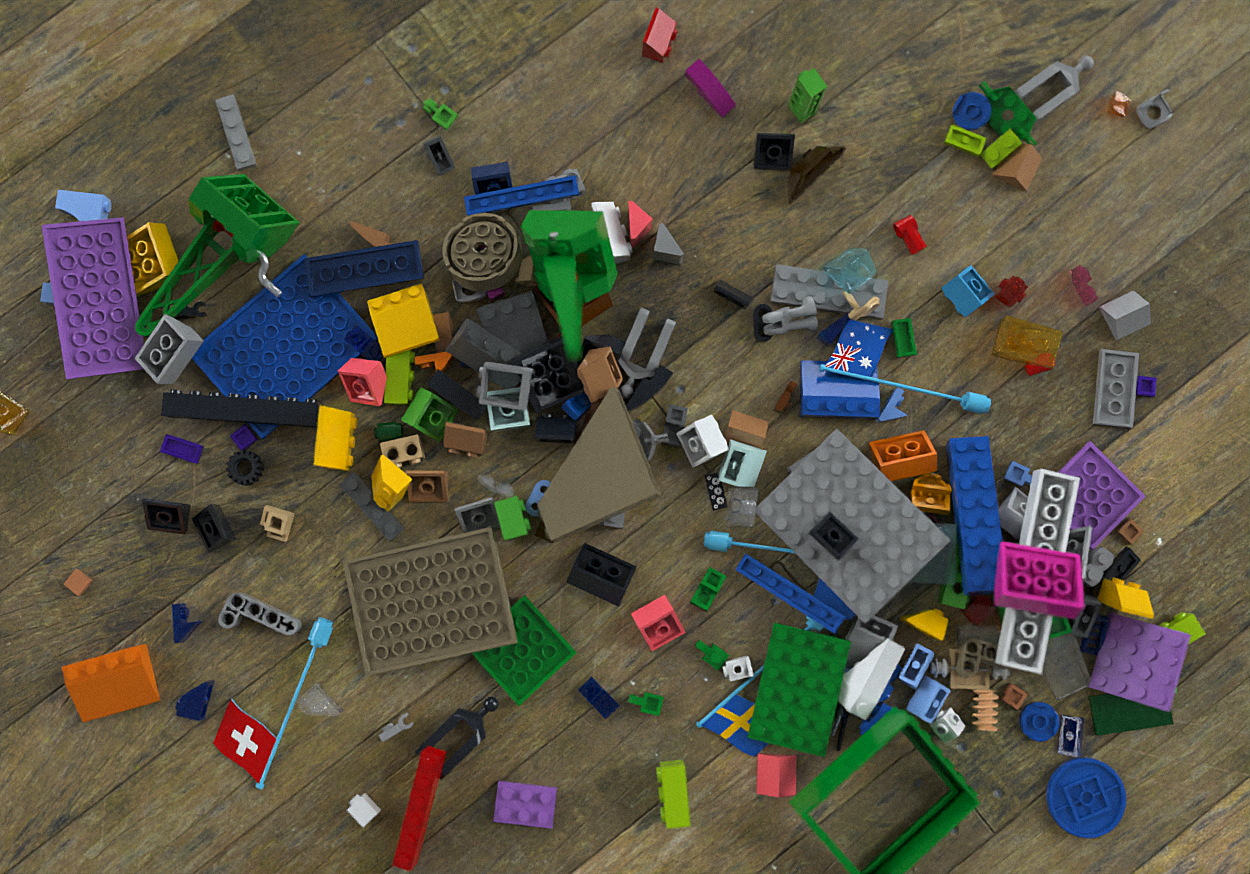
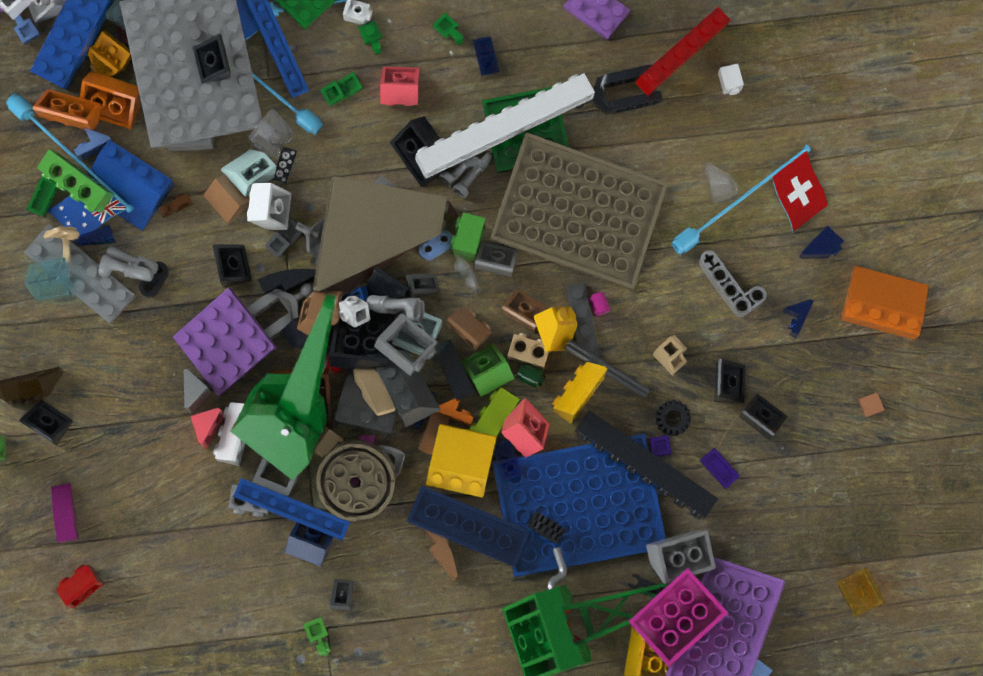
camera: 145 degrees left, 5 degrees down
light grey plate [379,713,414,742] -> none
black slope [714,280,752,309] -> none
none -> orange slope [33,89,101,131]
none -> bright green brick [37,149,114,213]
none -> medium lavender plate [173,288,277,396]
none -> black slope [212,244,252,288]
none -> white brick [339,295,371,328]
none -> tan slope [353,366,396,416]
none -> light grey piece [366,295,425,323]
none -> dark grey slope [406,274,440,298]
none -> white brick [415,73,595,179]
none -> light grey piece [438,152,492,199]
none -> black tyre [528,512,566,544]
none -> dark grey axle [565,340,650,397]
none -> dark pink brick [589,292,610,317]
none -> dark pink slope [629,568,728,668]

